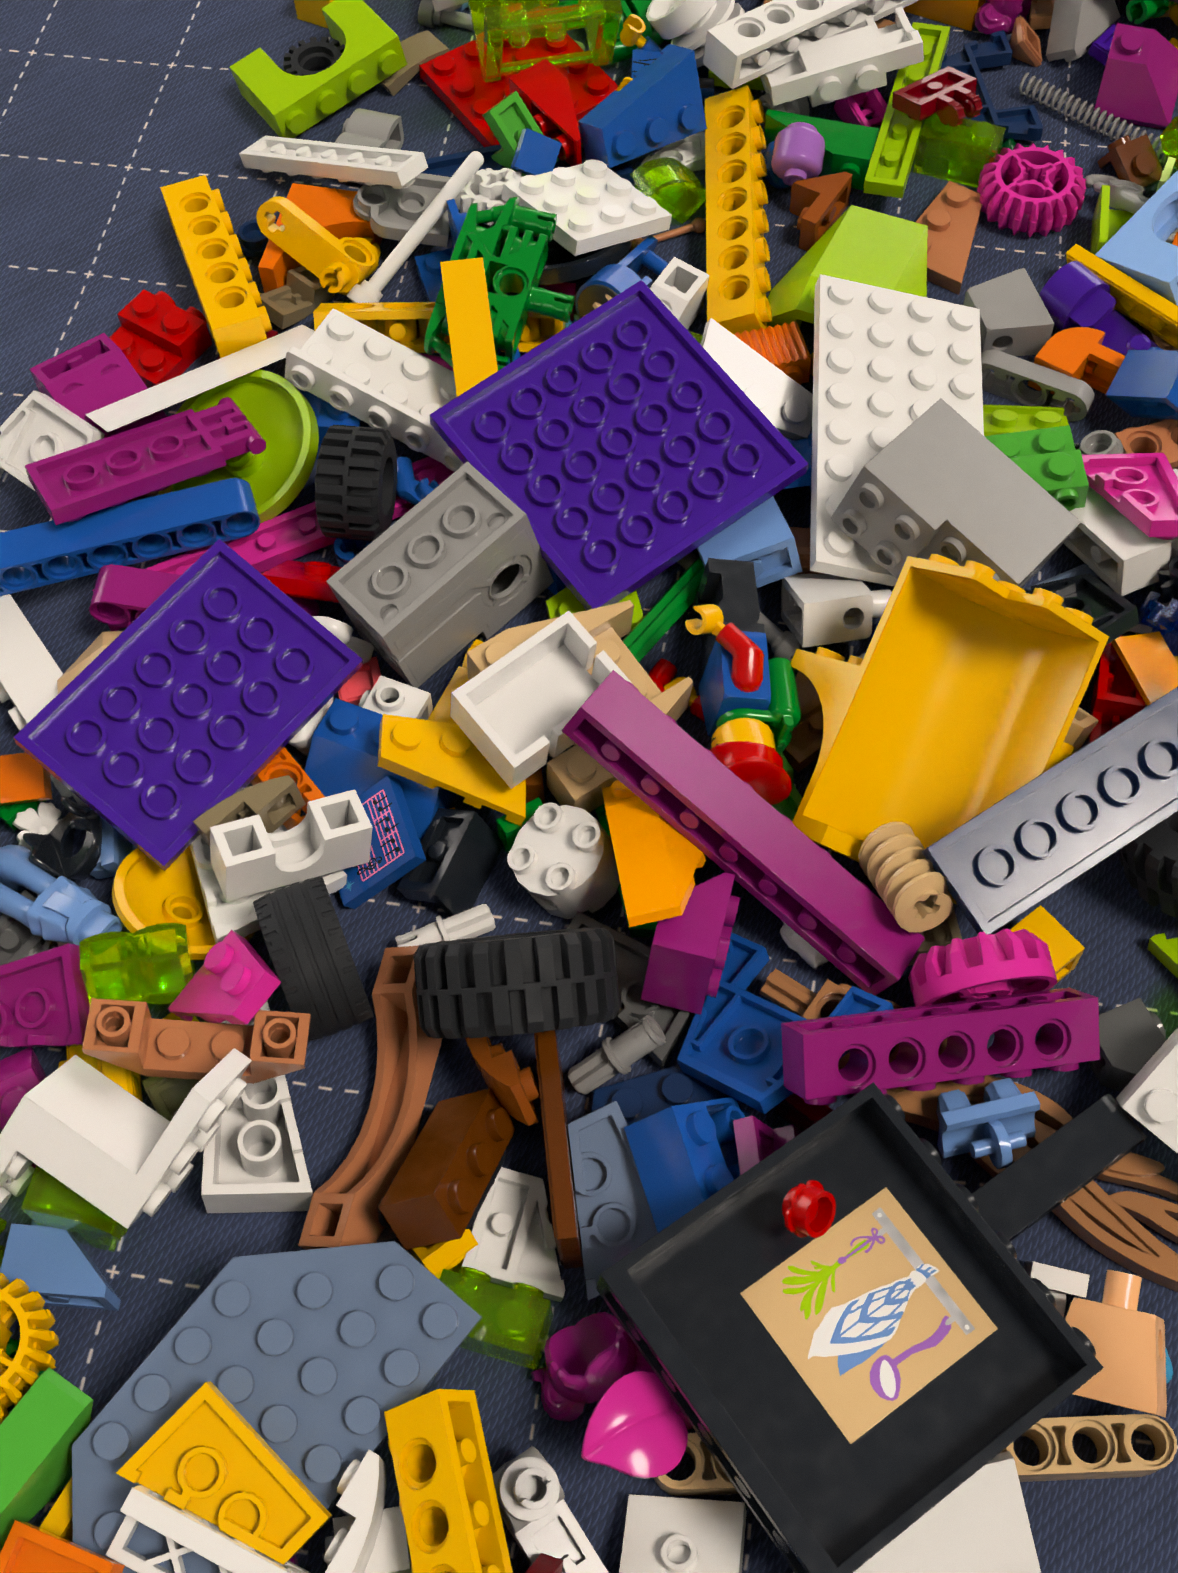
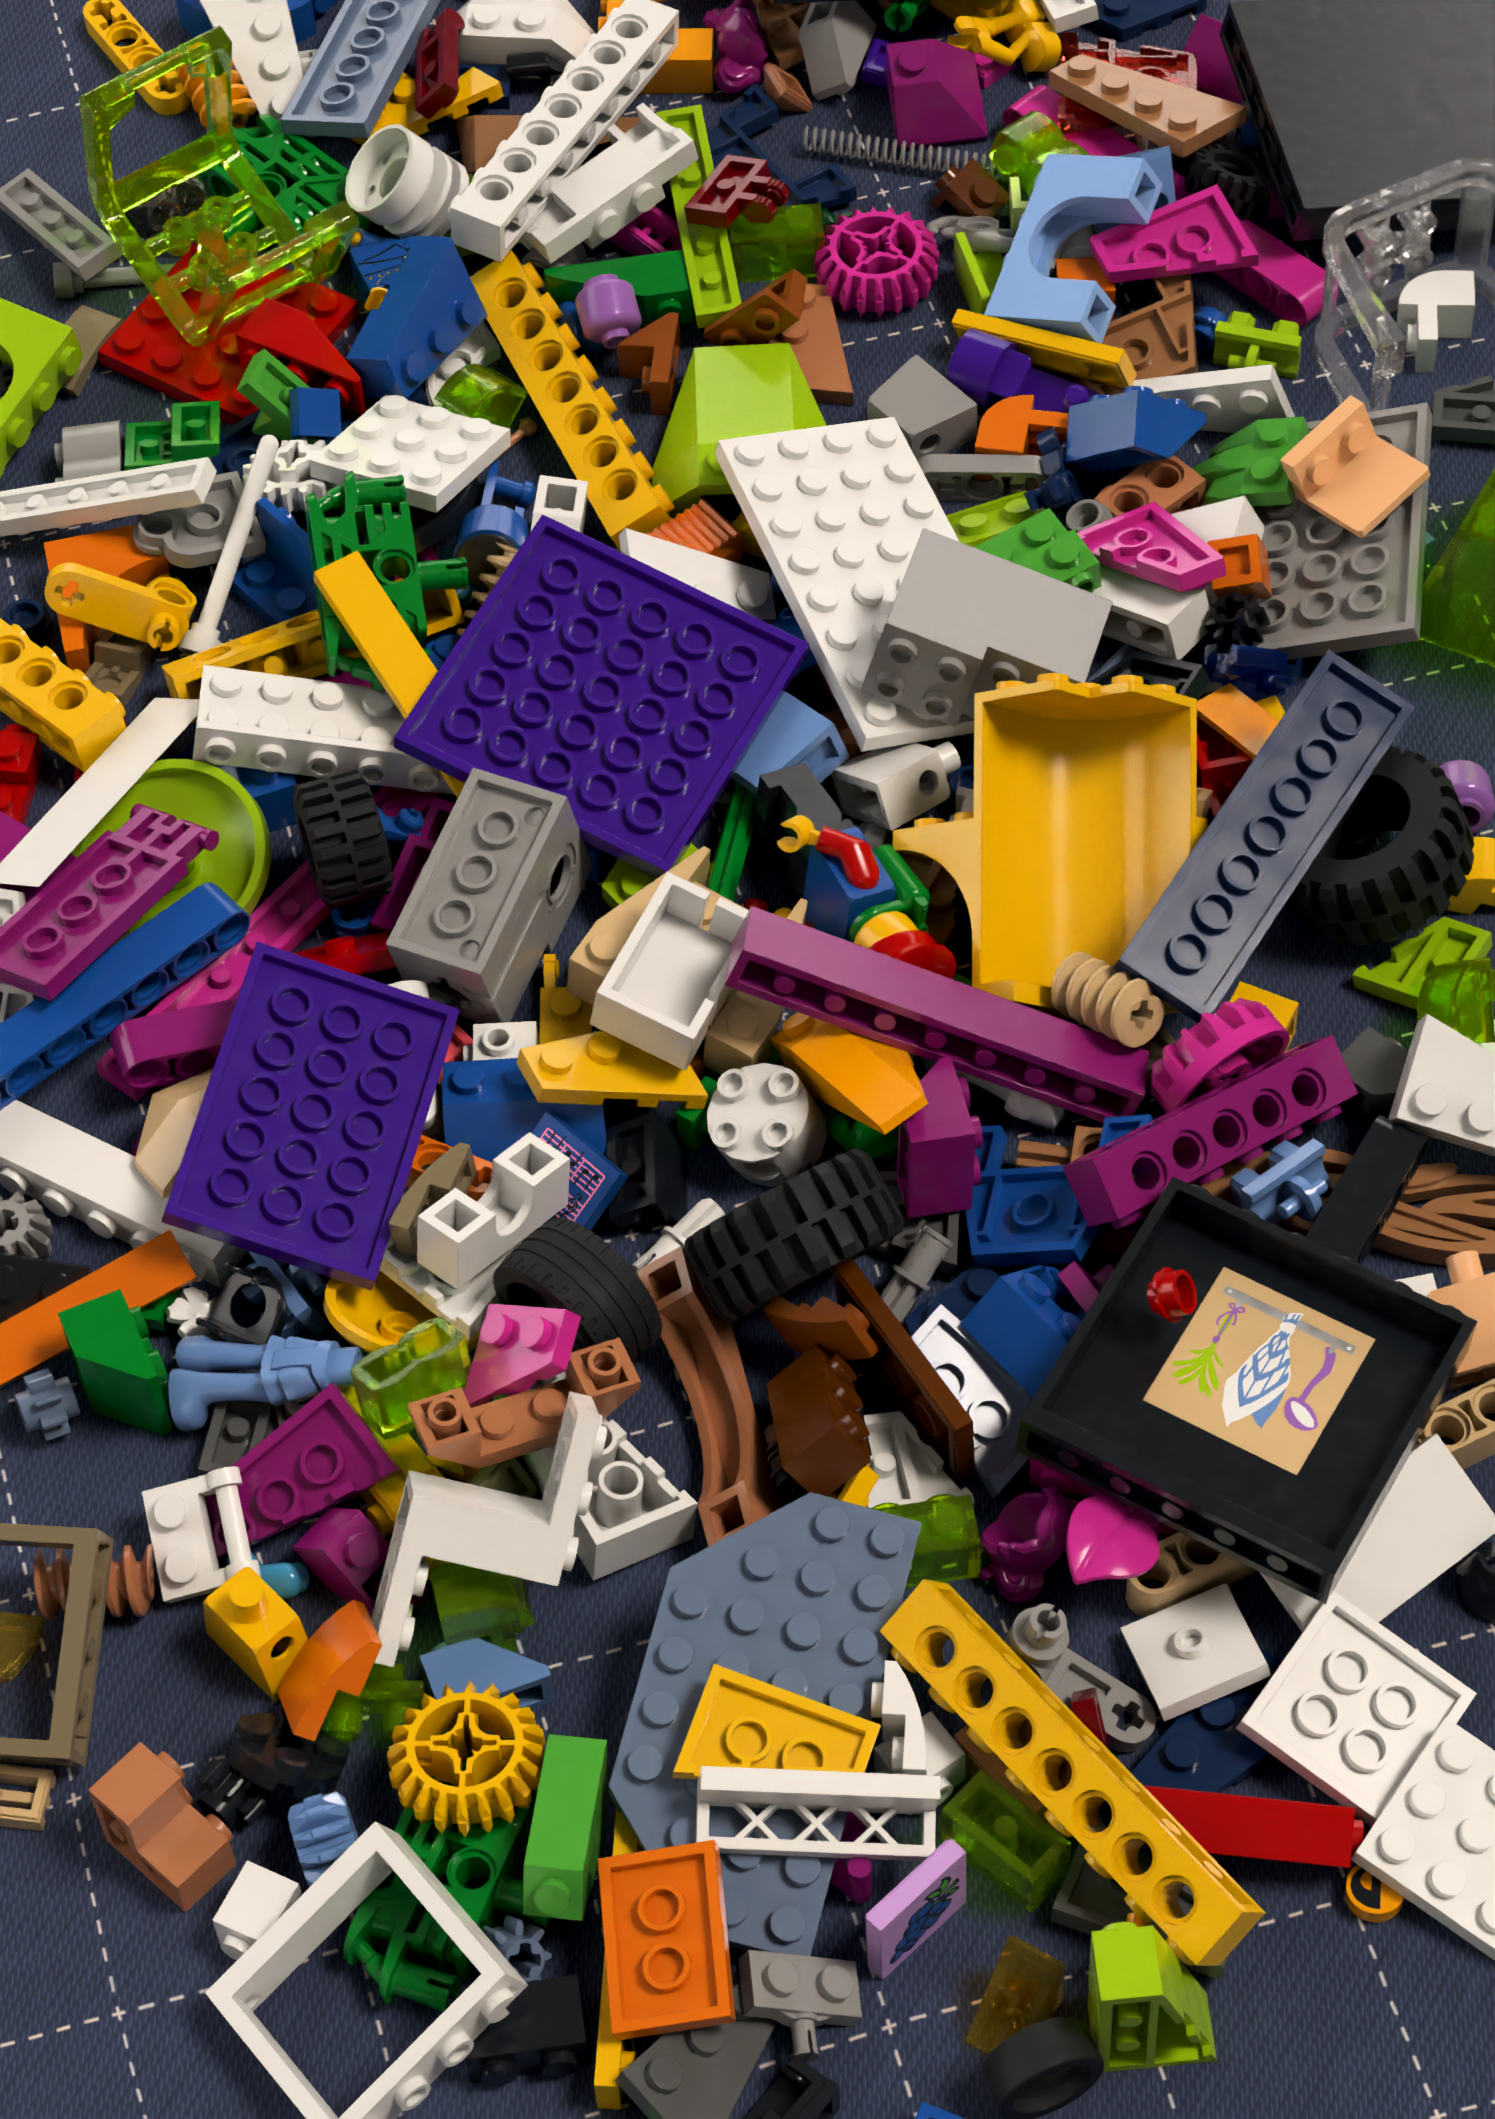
camera: 25 degrees left, 5 degrees down
none -> green slope [124,401,221,471]
none -> dark orange bracket [704,268,807,346]
none -> dark blue piece [1024,427,1086,519]

